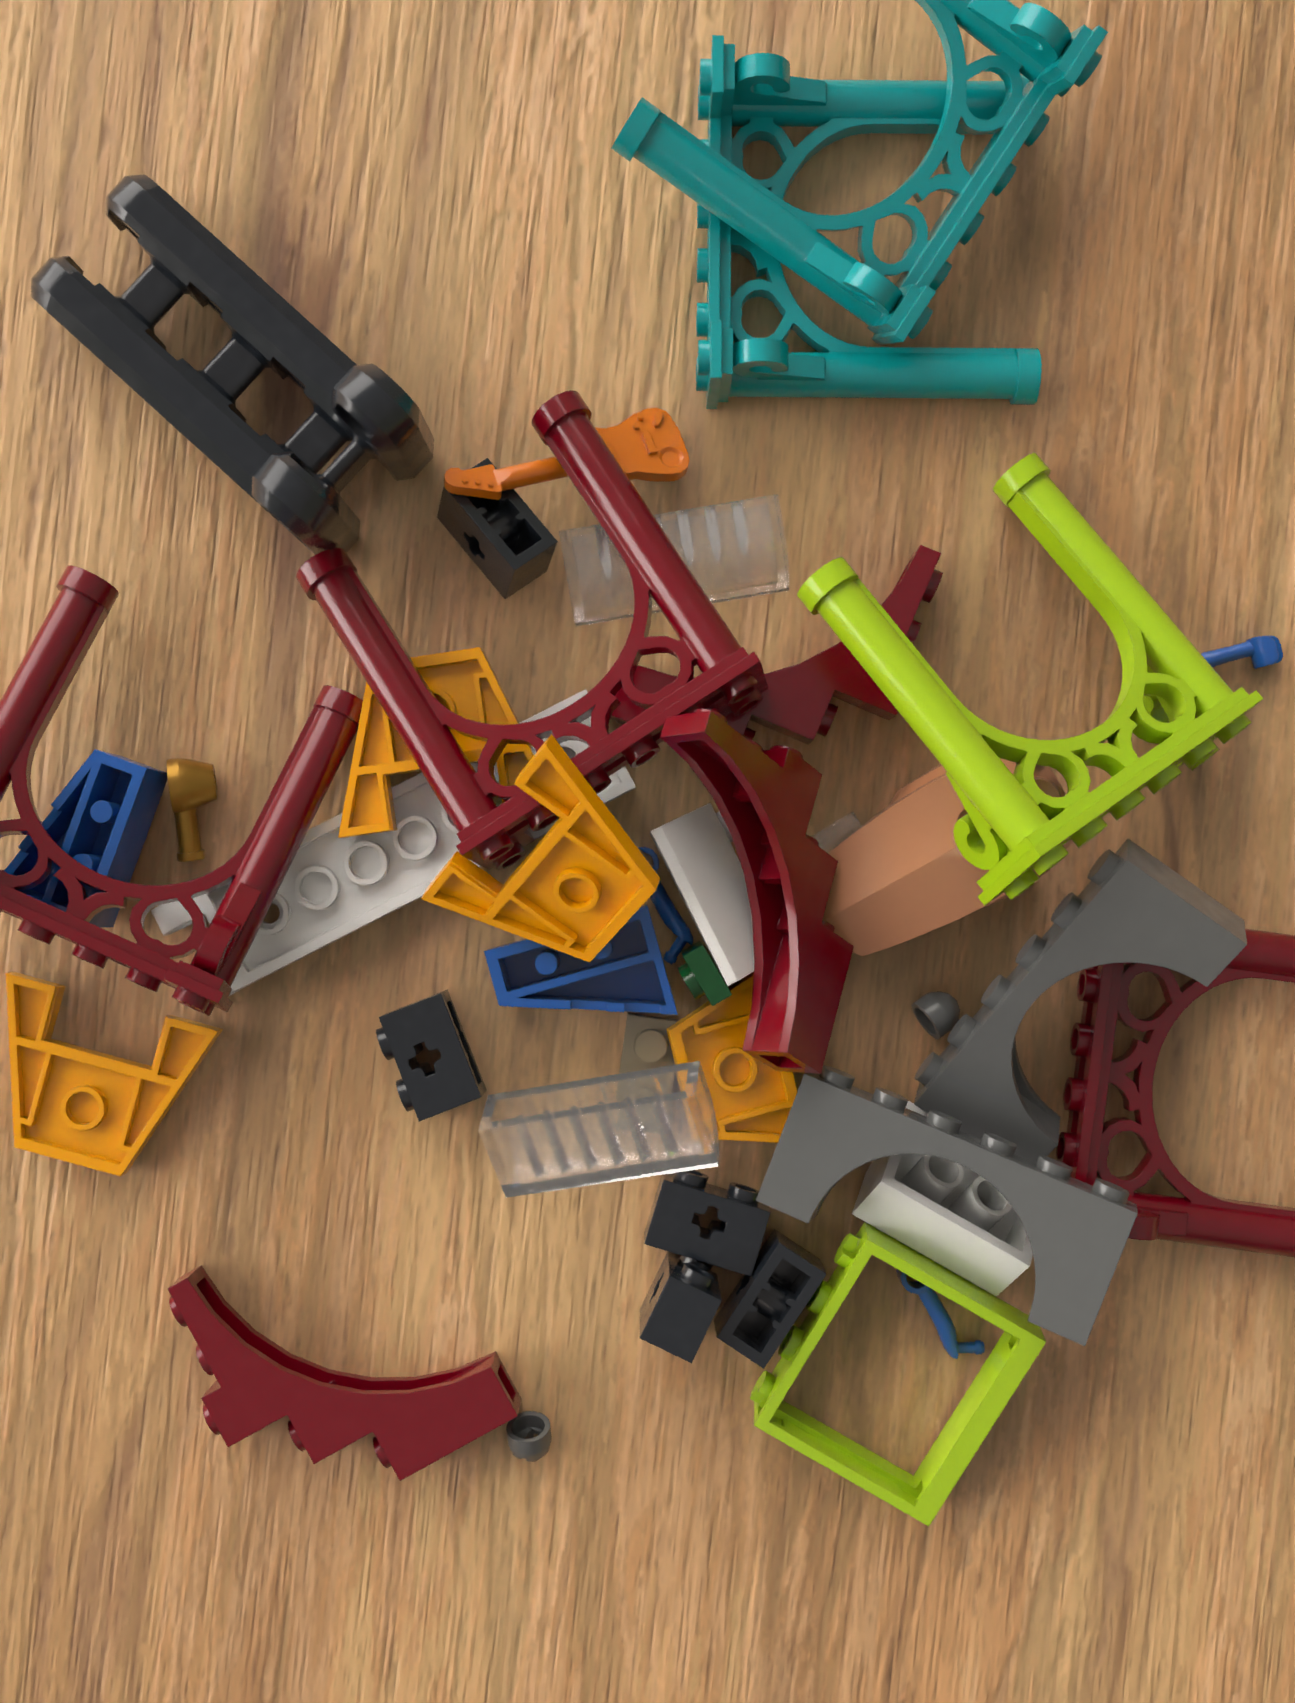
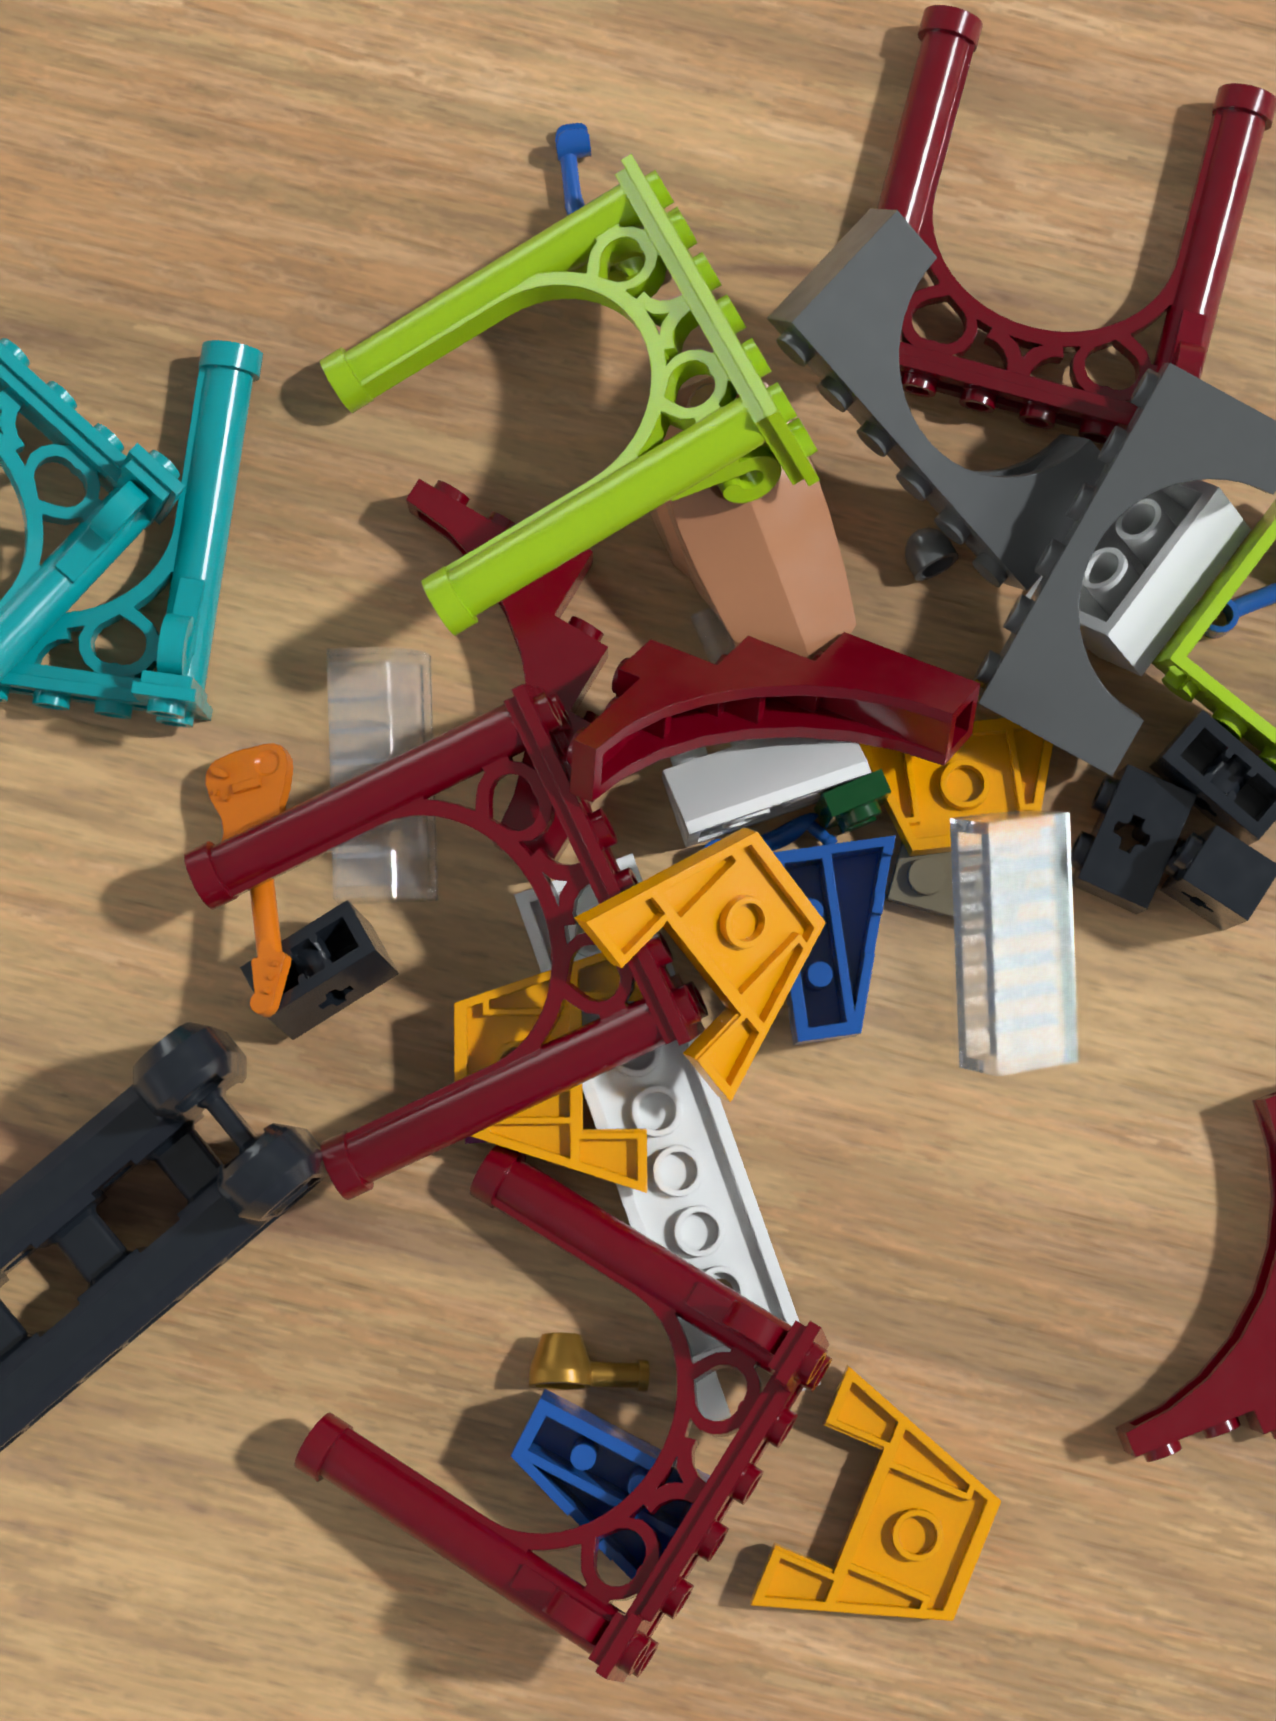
camera: 85 degrees left, 5 degrees down
black brick [376,989,487,1122] -> none

